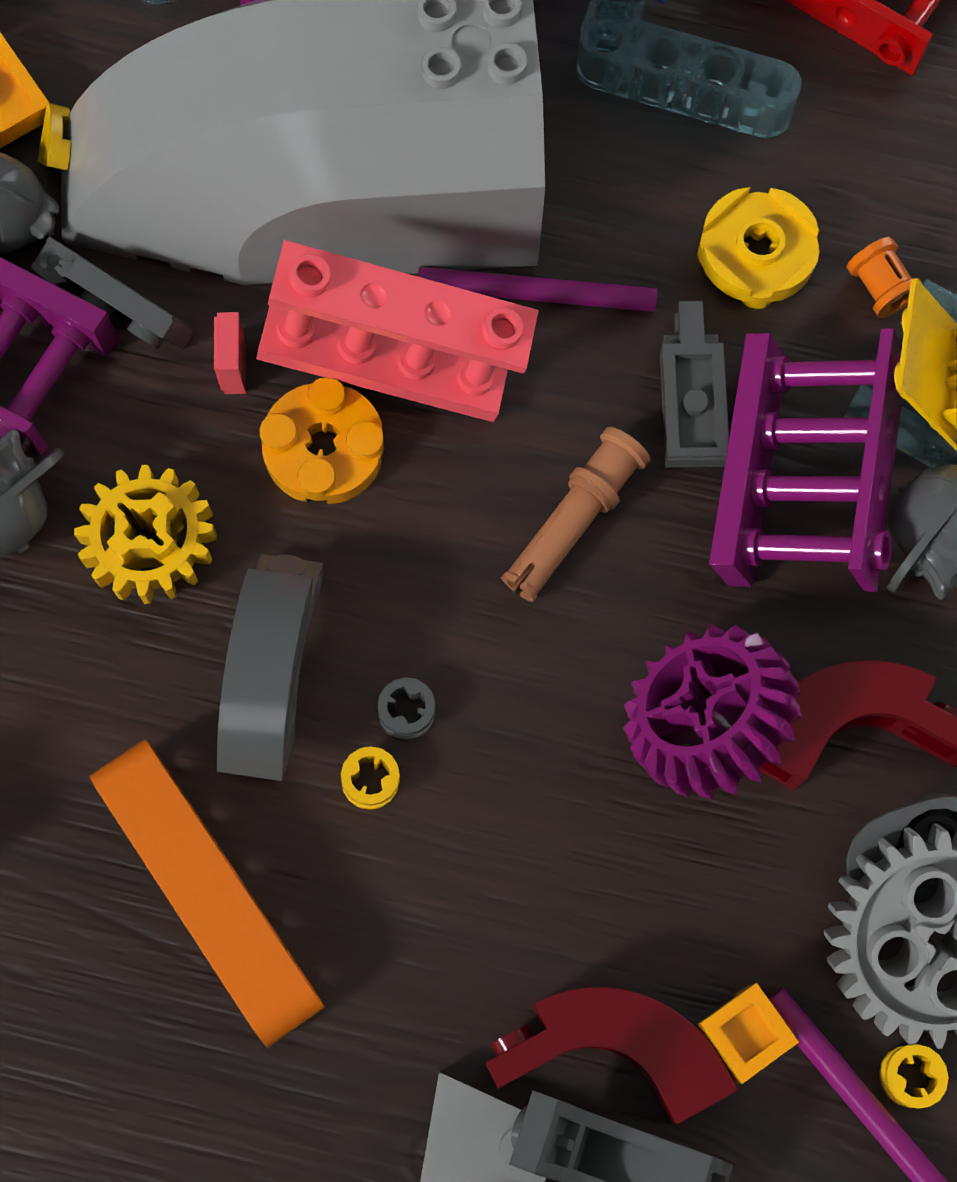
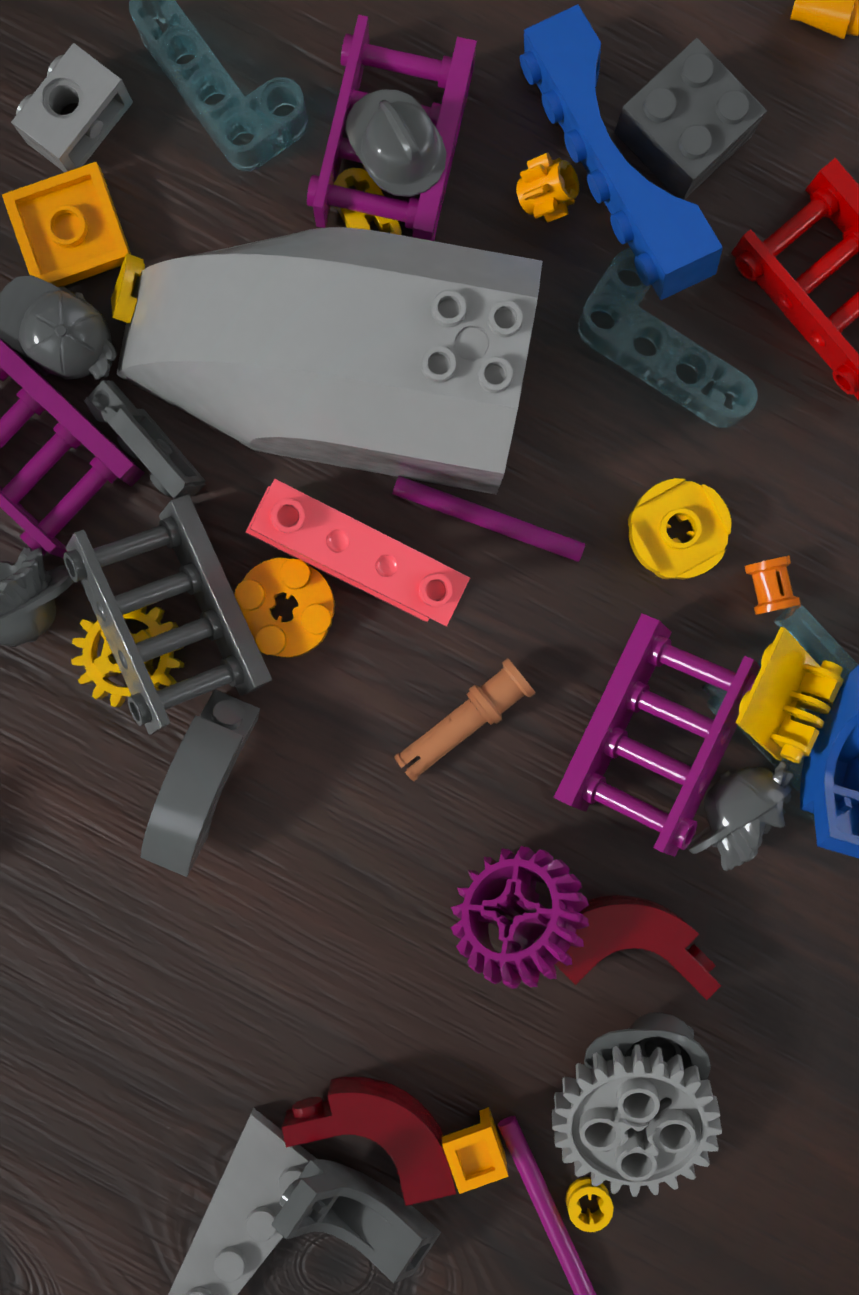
camera: 10 degrees right, 15 degrees up
orange beam [89,738,325,1048] -> none
coral tile [214,312,246,394] -> none
yellow bush [341,746,400,810] -> none
dark grey bush [377,677,436,741] -> none
dark grey hinge [660,301,729,468] -> none
none -> dark grey fence [64,494,272,735]

